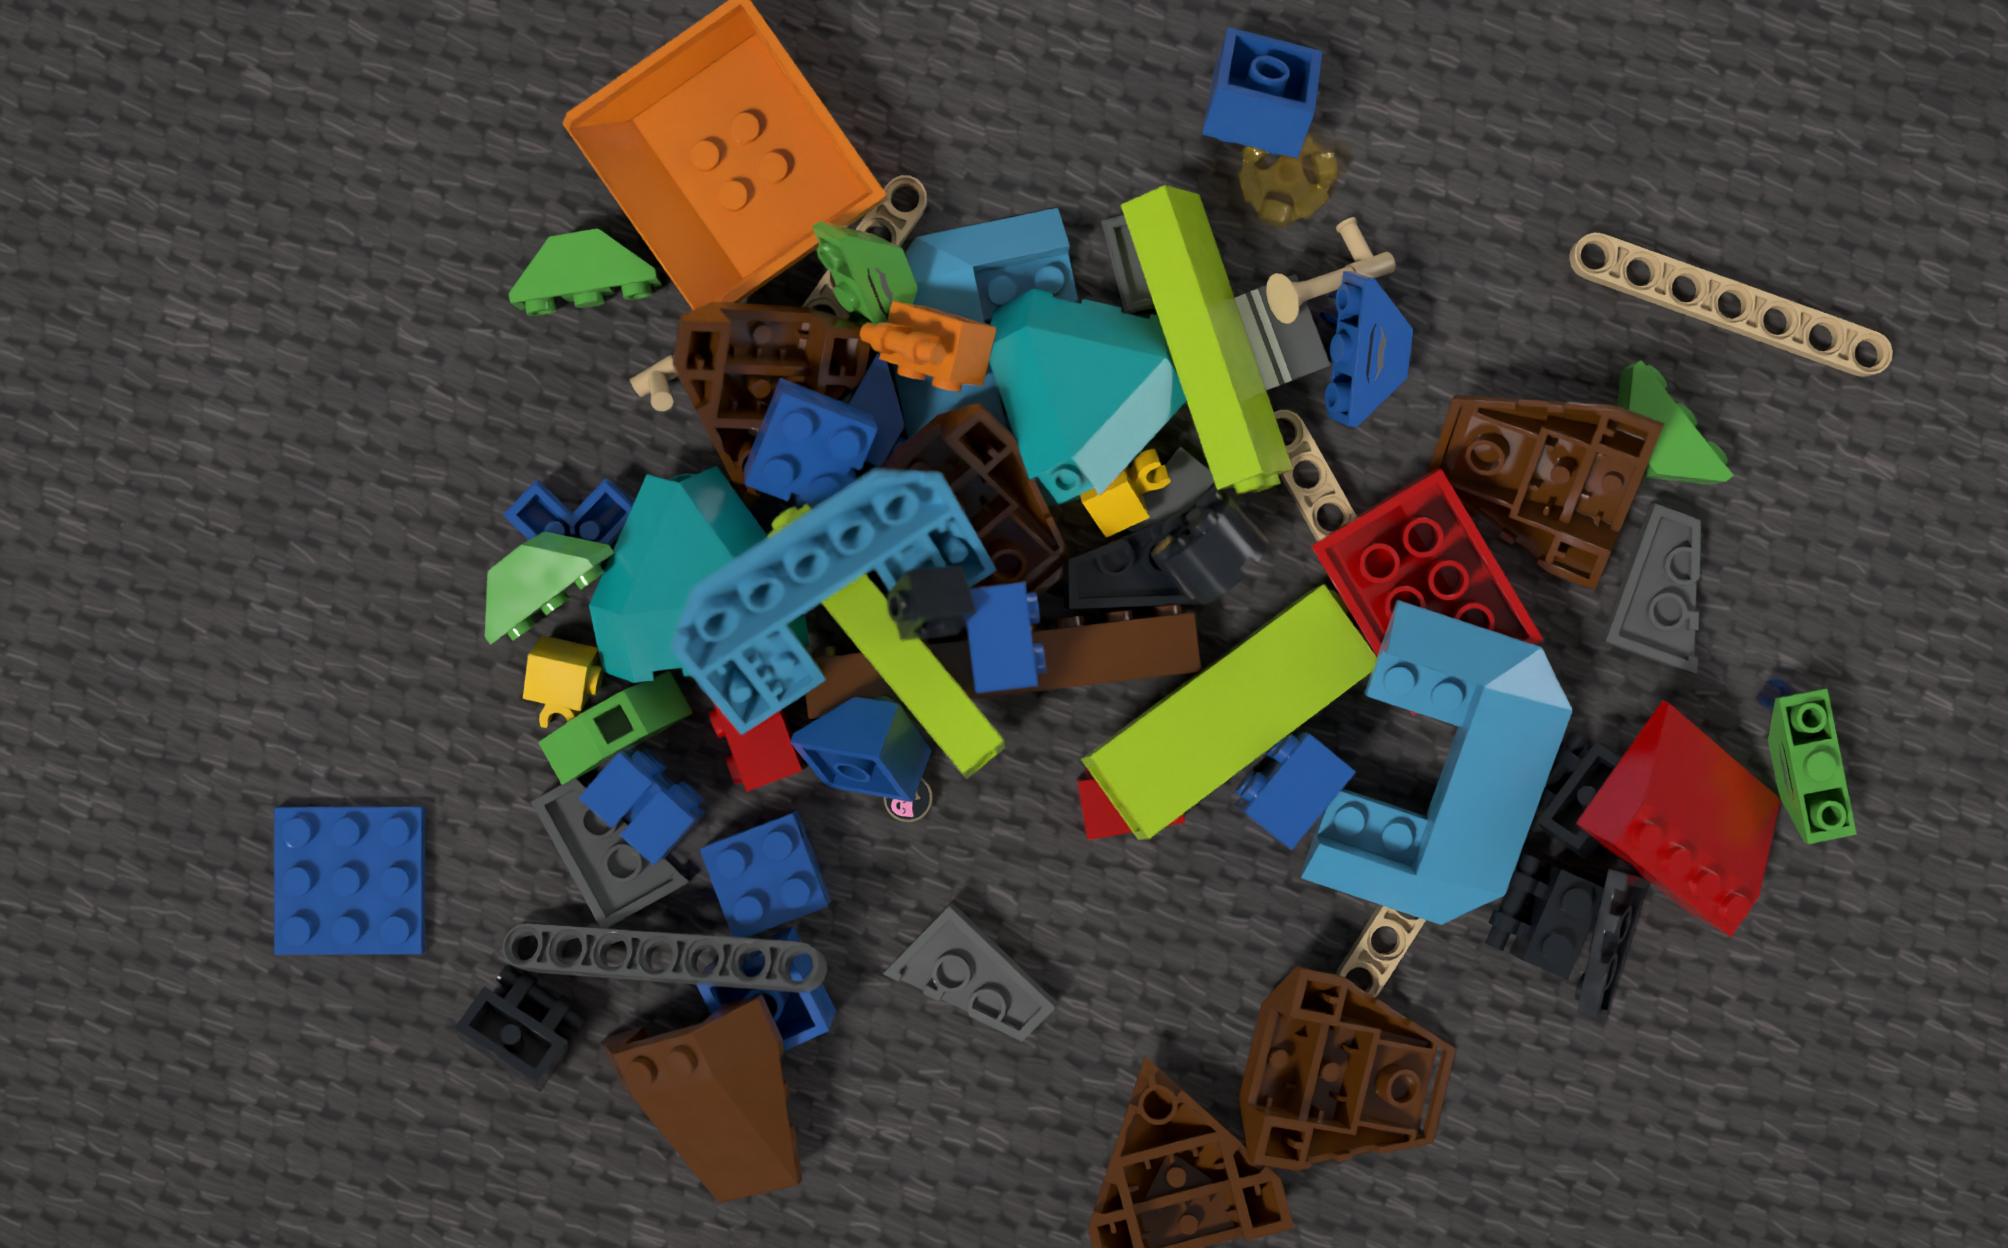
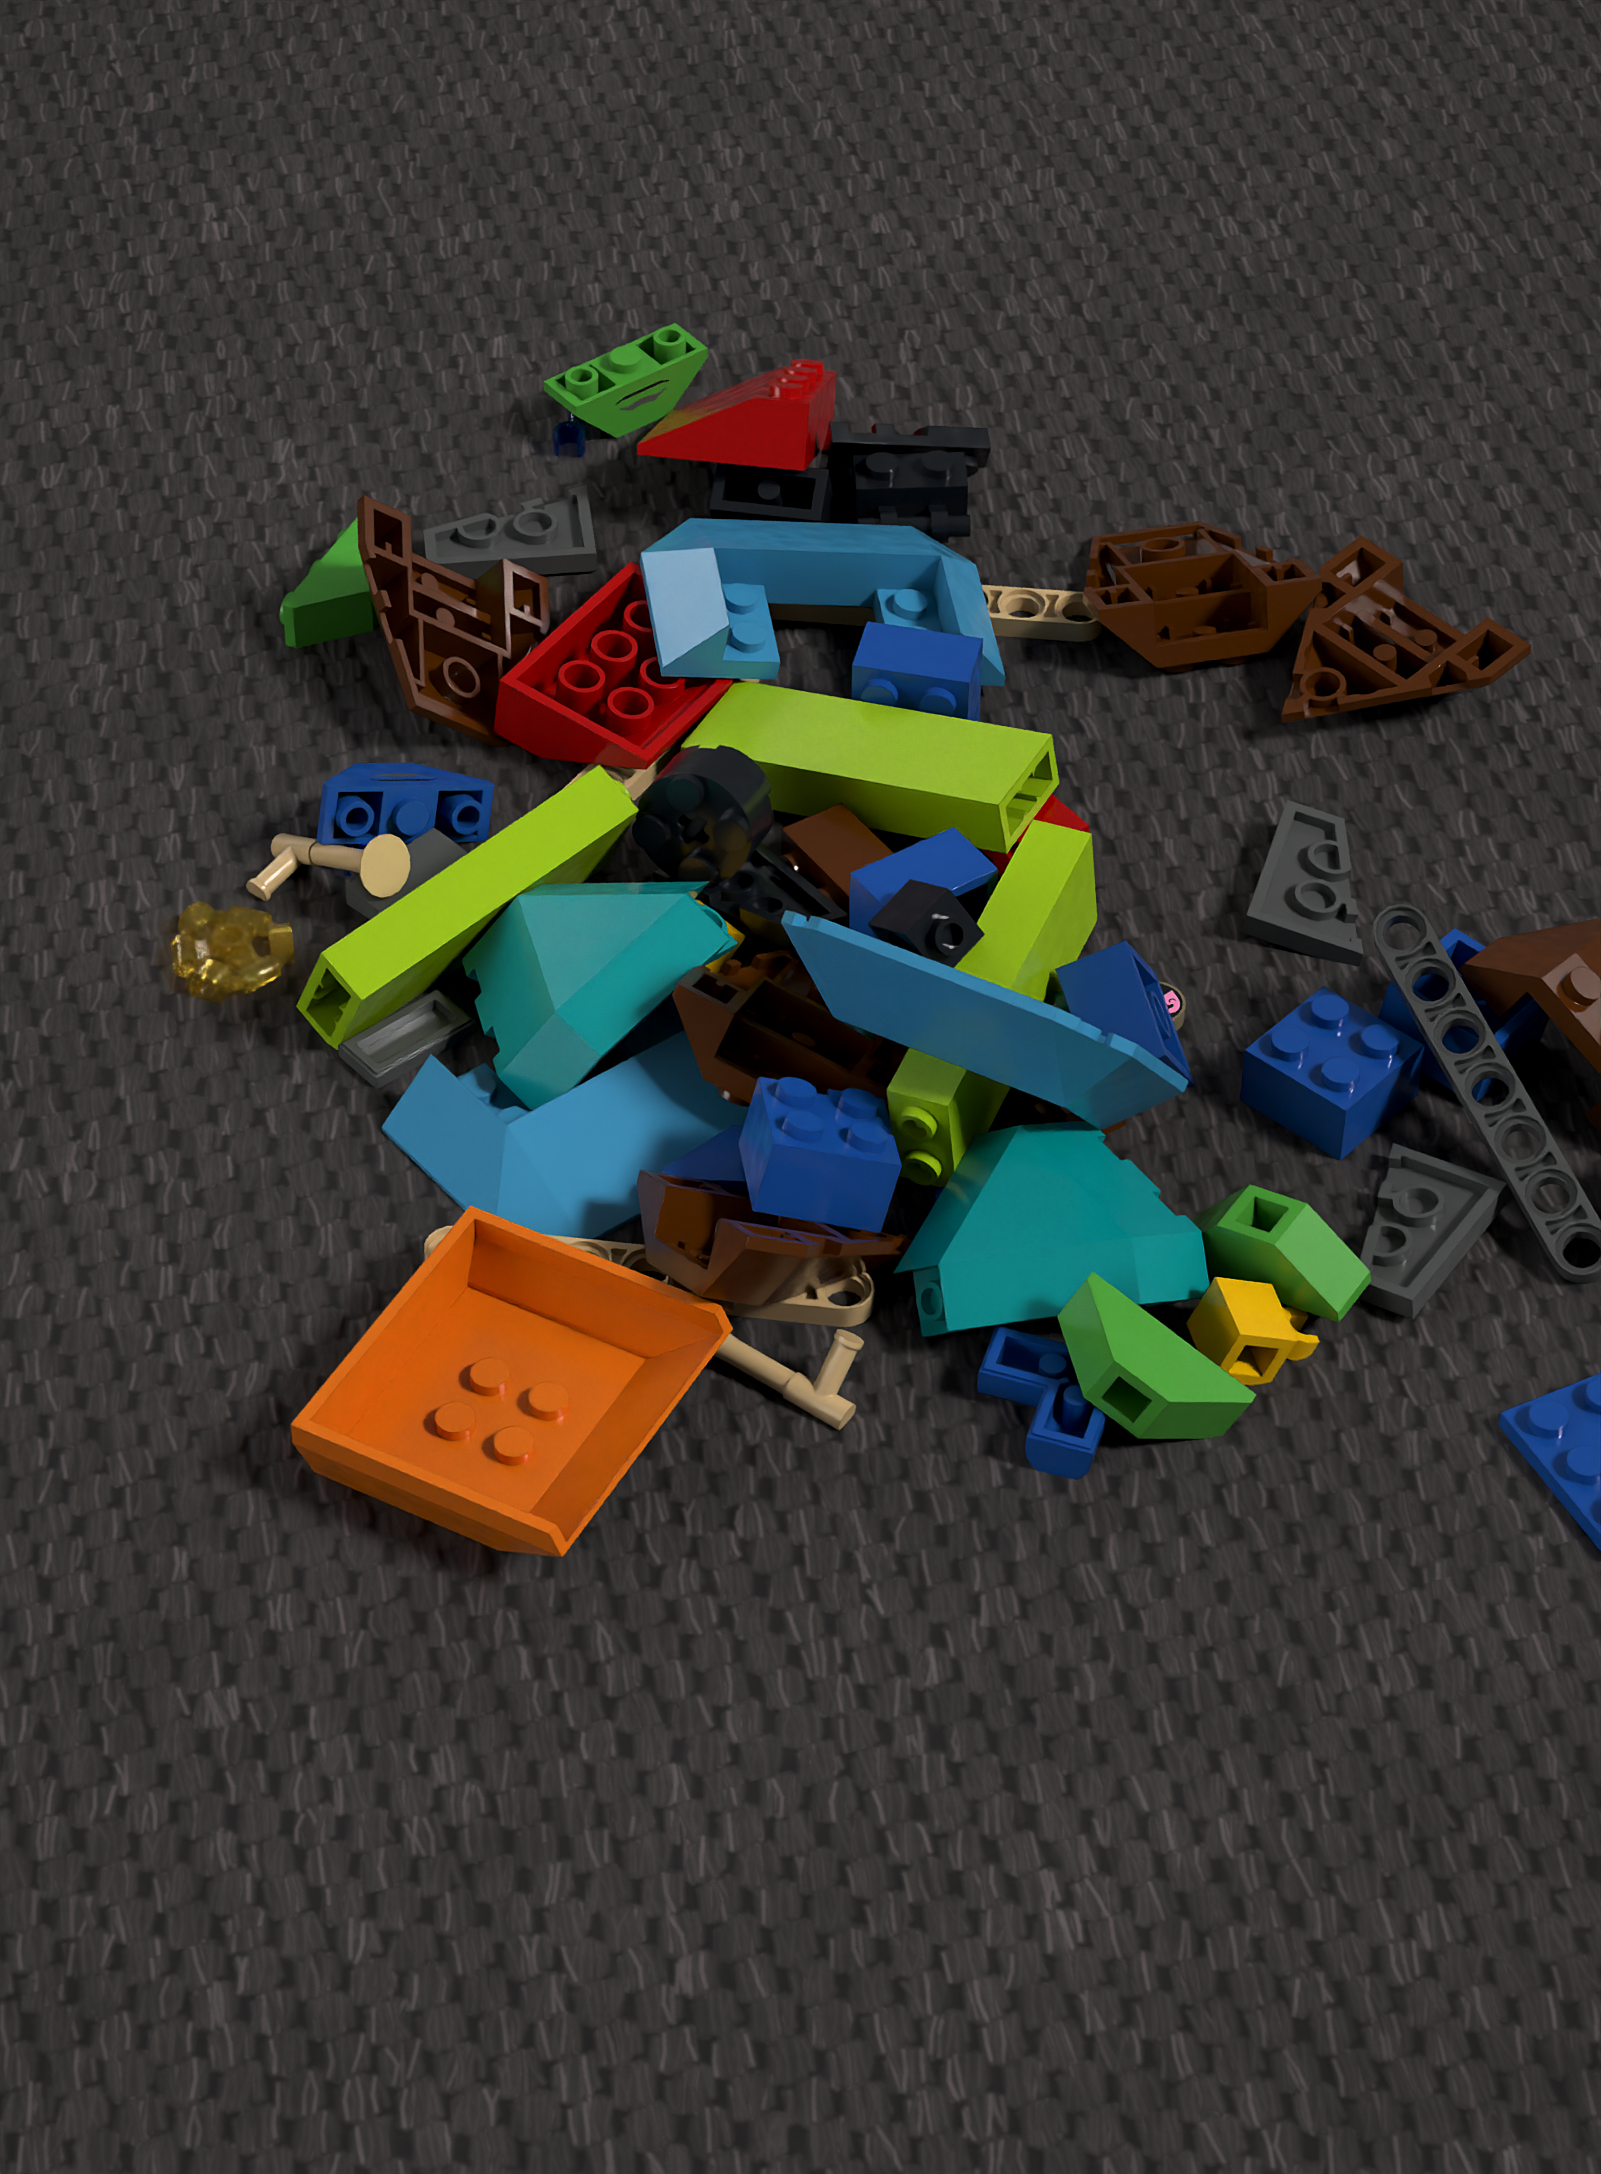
camera: 115 degrees left, 45 degrees down
bright green slope [509,228,663,316] -> none
blue piece [578,748,707,865] -> none
red brick [709,701,806,792] -> none
bright green slope [812,221,918,354] -> none
orange brick [860,301,997,392] -> none
blue brick [1202,27,1323,159] -> none
tan beam [1569,232,1893,377] -> none

